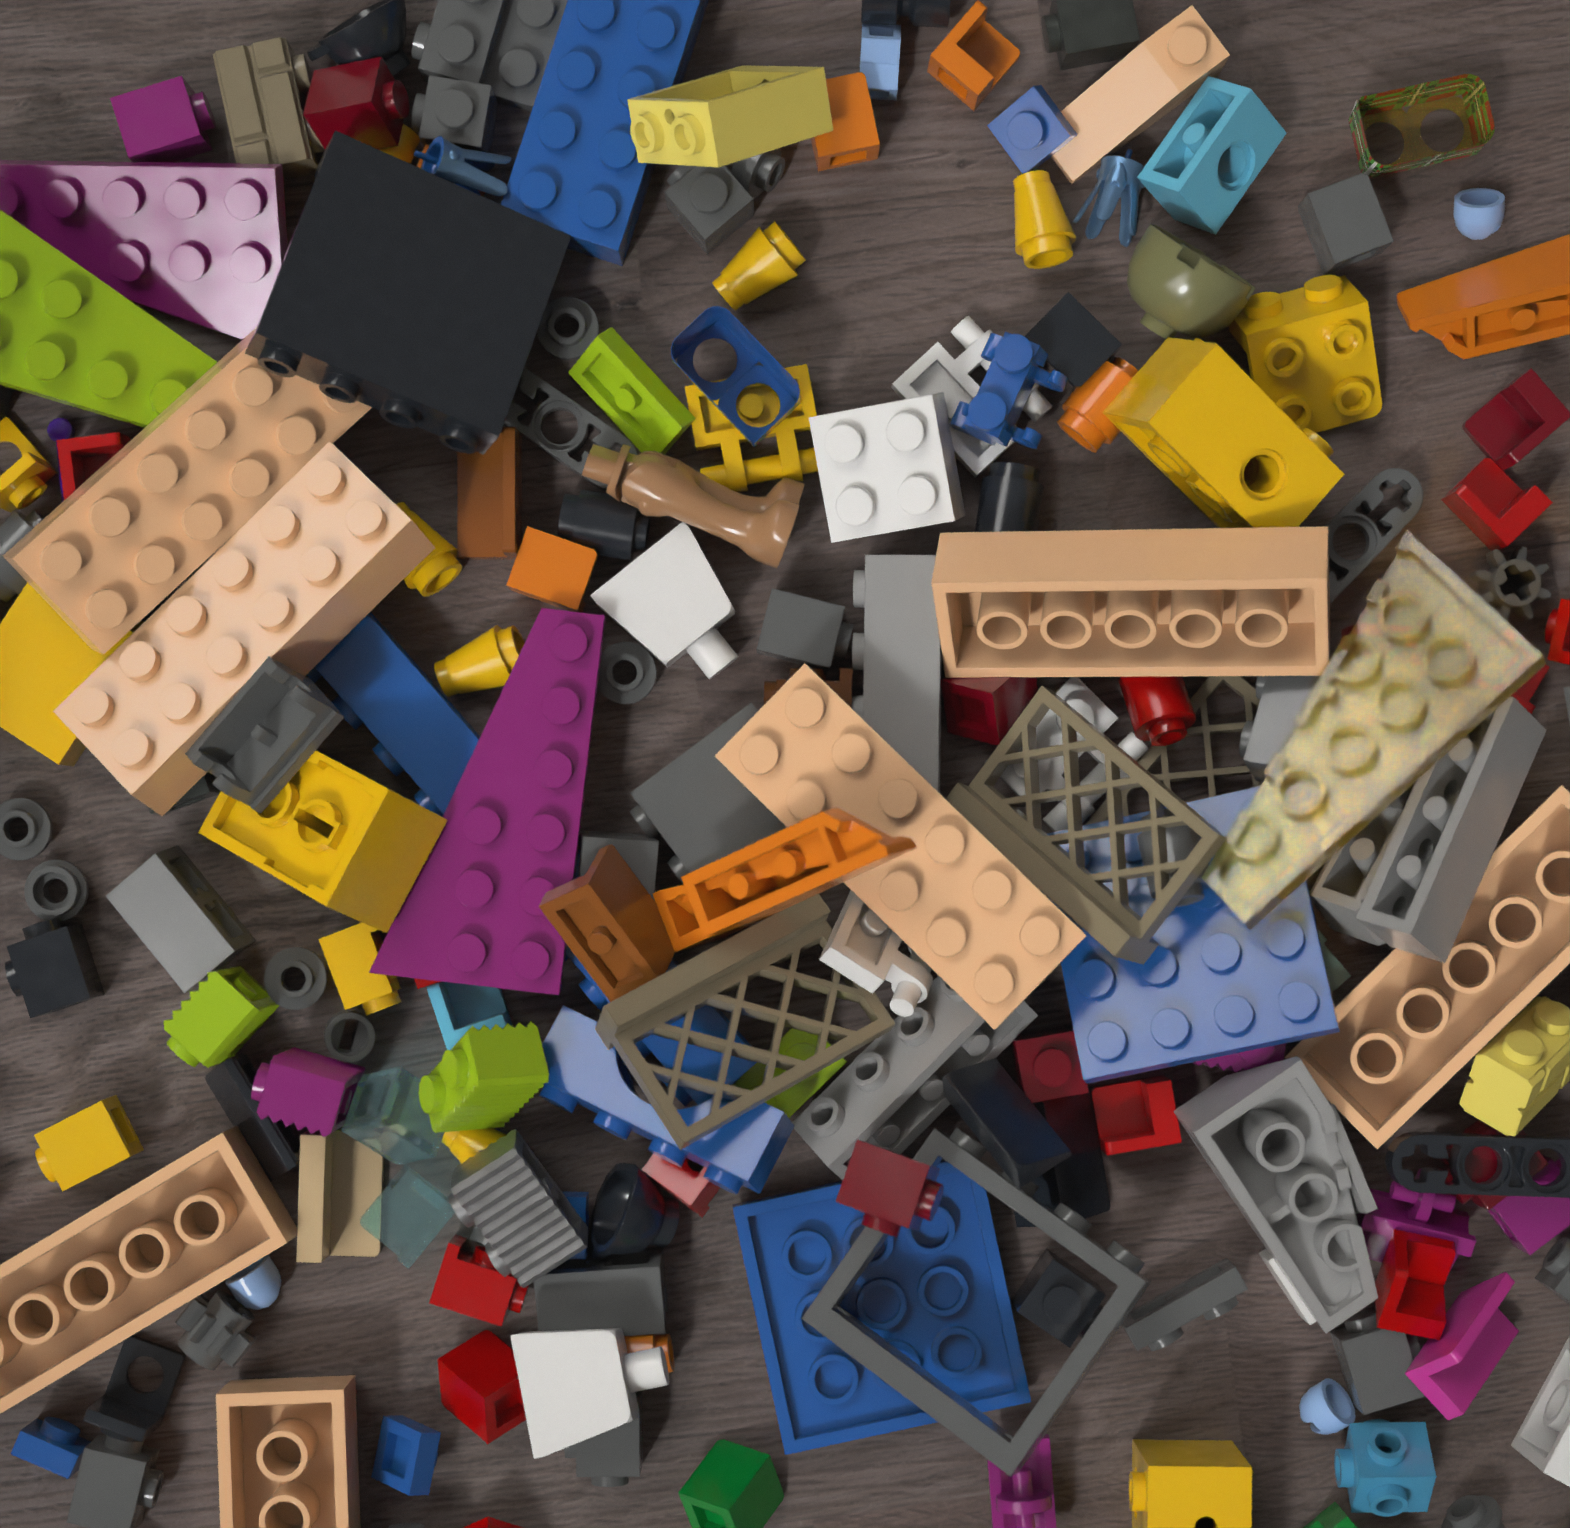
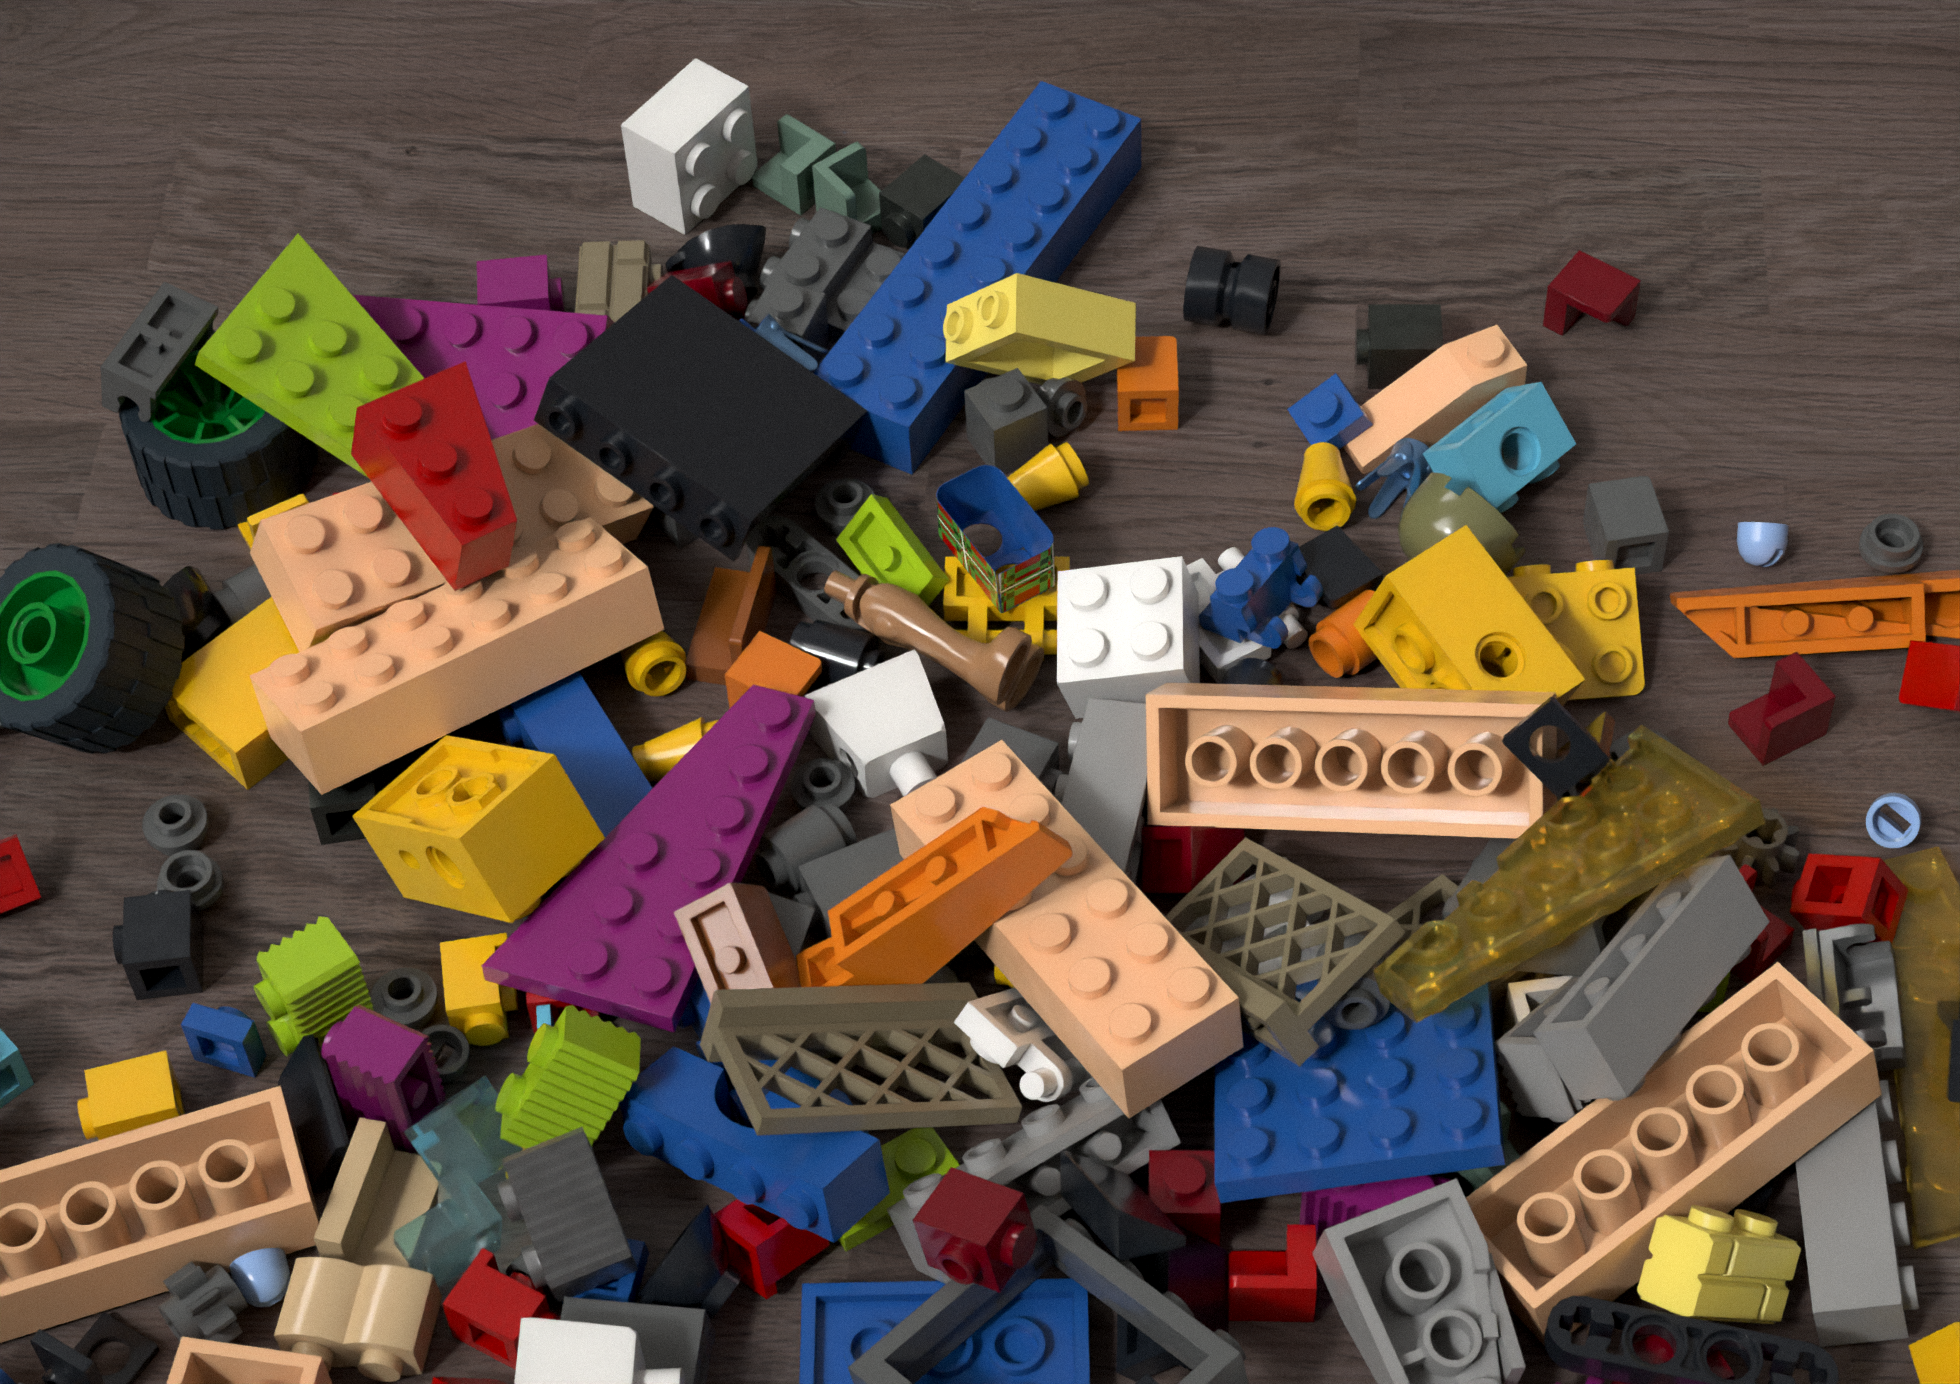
camera: 15 degrees right, 35 degrees down
hinge [106,845,256,993] -> none
dark grey hinge [185,656,344,813] -> none
light blue piece [859,23,901,100] -> none
orange panel [927,0,1020,111] -> none
red brick [1119,676,1196,746] -> none
clear yellow piece [1348,74,1495,178] -> none
red panel [1441,458,1553,551] -> none
none -> blue plate [181,1003,267,1078]
none -> tan brick [274,1257,442,1382]
none -> red wedge [351,361,517,591]
none -> dark grey brick [756,802,857,893]
none -> black bracket [1502,697,1615,798]

